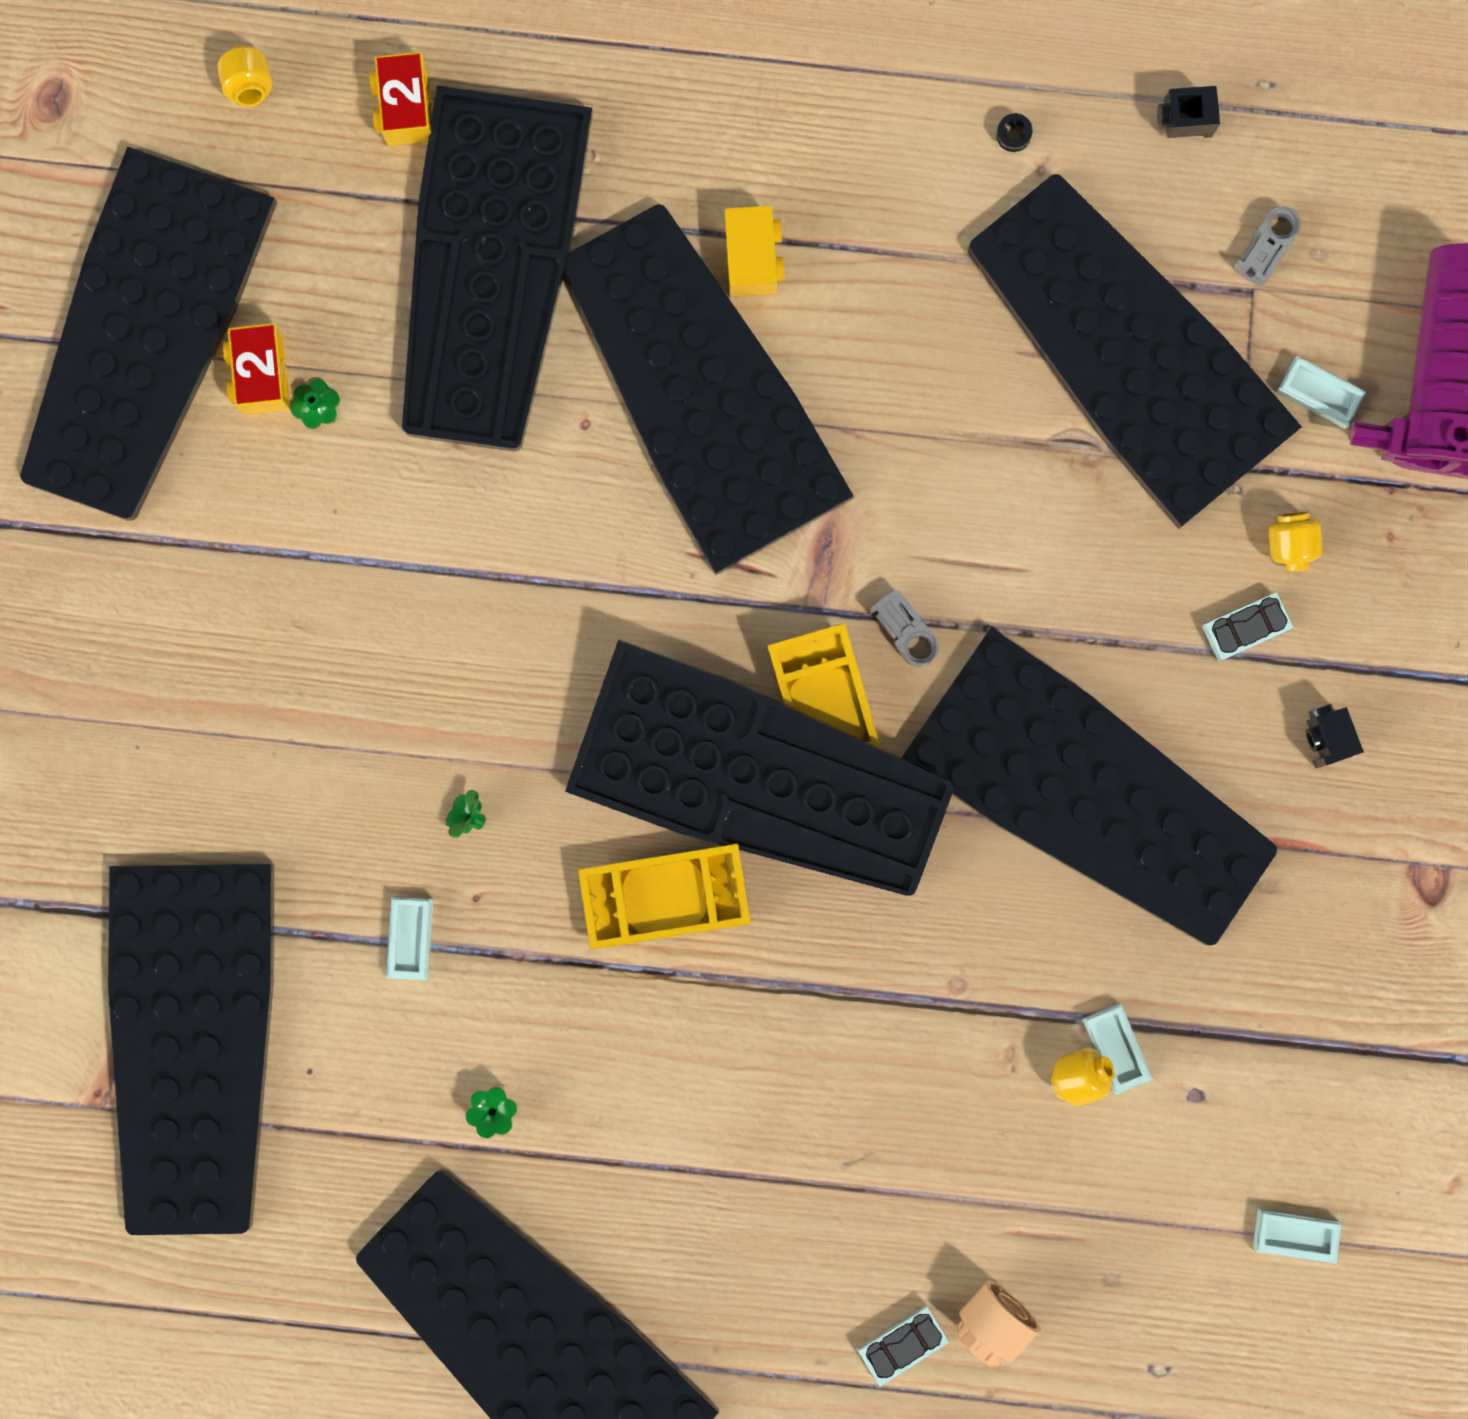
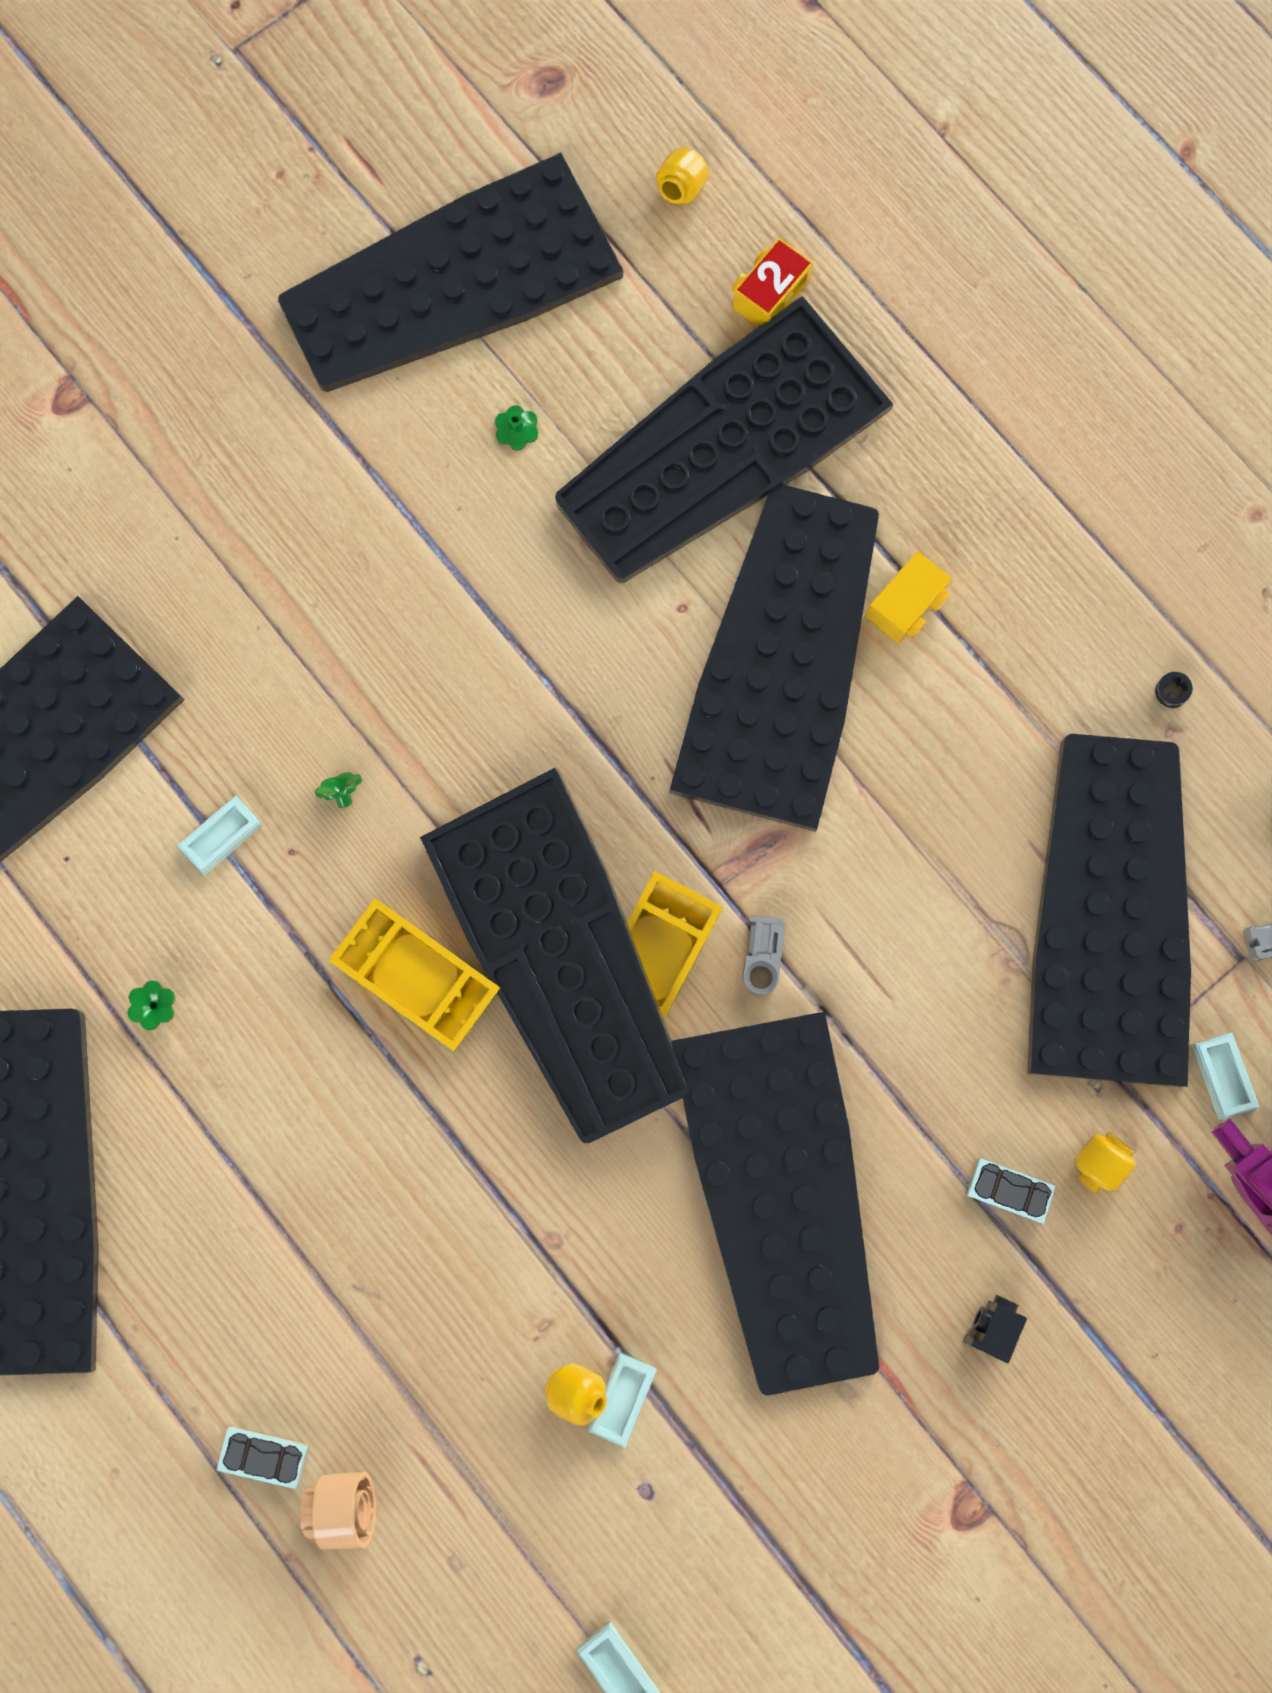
camera: 45 degrees right, 5 degrees down
brick [223,323,291,415] -> none

